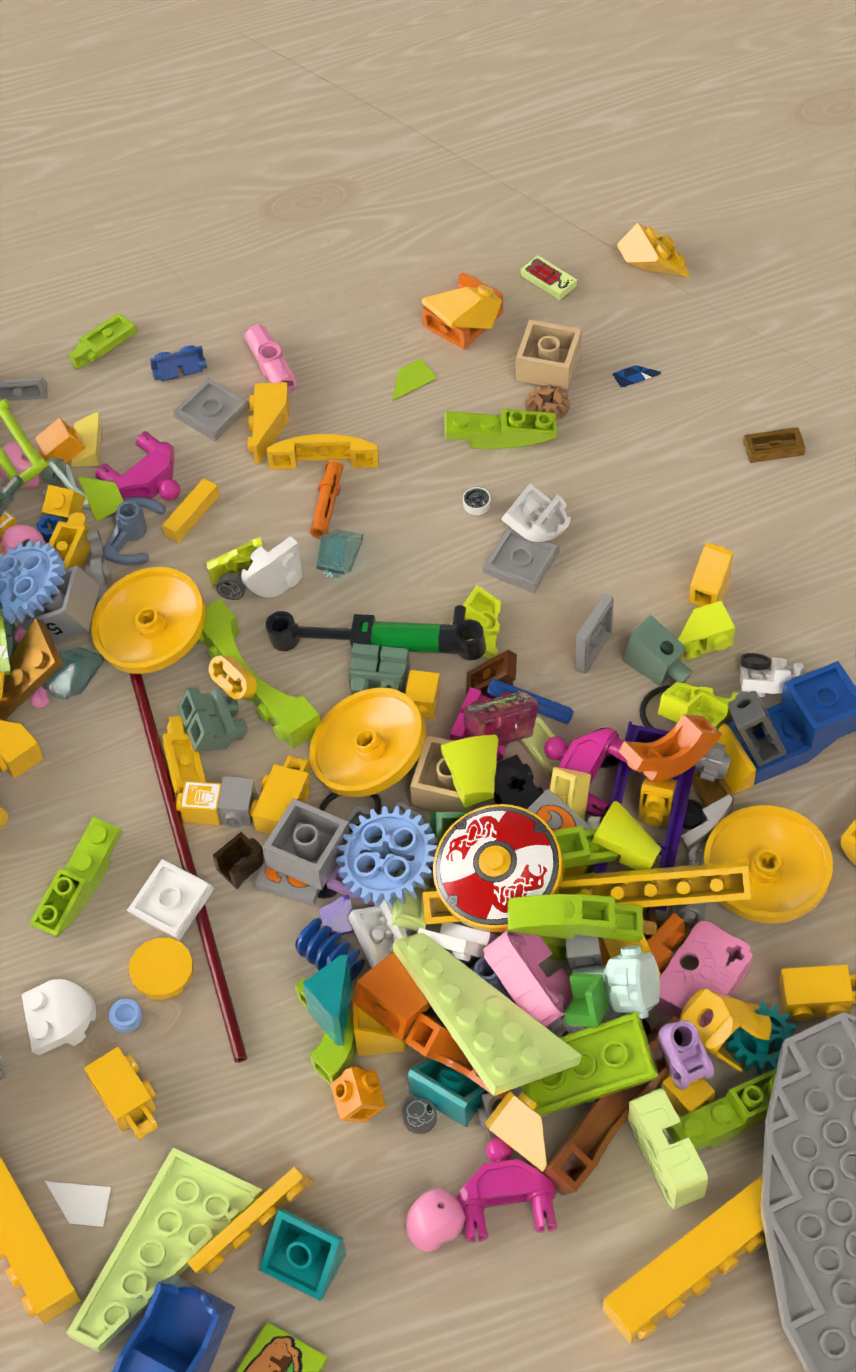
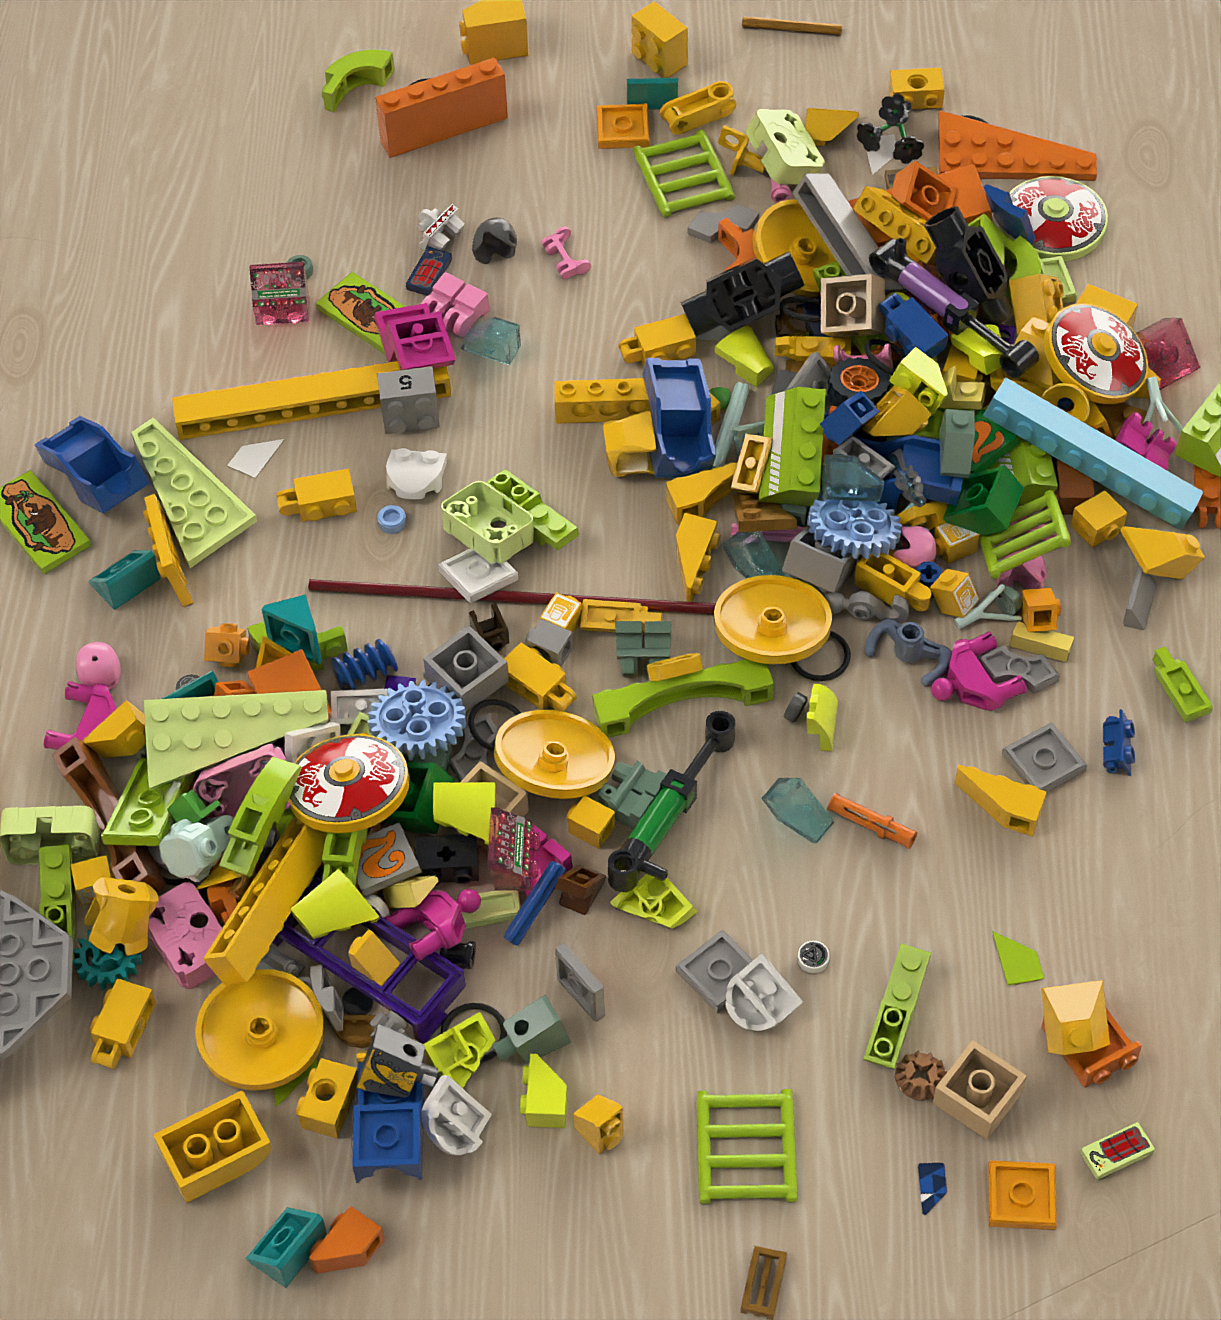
camera: 110 degrees right, 0 degrees up
lime sticker [77,476,124,522] -> none
yellow tile [129,938,194,1000] -> none
yellow piece [162,478,220,543] -> none
white slope [241,536,303,598] -> none
bright pink piece [244,324,297,393] -> none
yellow slope [267,434,379,470] -> none
yellow slope [617,223,691,277] -> none
orange arch [618,714,722,782] -> none
lavender piece [658,1021,714,1090] -> none
black piece [740,653,771,670] -> none
none -> yellow brick [296,1058,358,1139]
none -> yellowish green axle [441,481,534,564]
none -> yellow slope [676,513,721,602]
none -> lime bar [696,1089,797,1204]
none -> light grey tile [977,646,1060,693]
none -> light orange tile [988,1160,1057,1230]

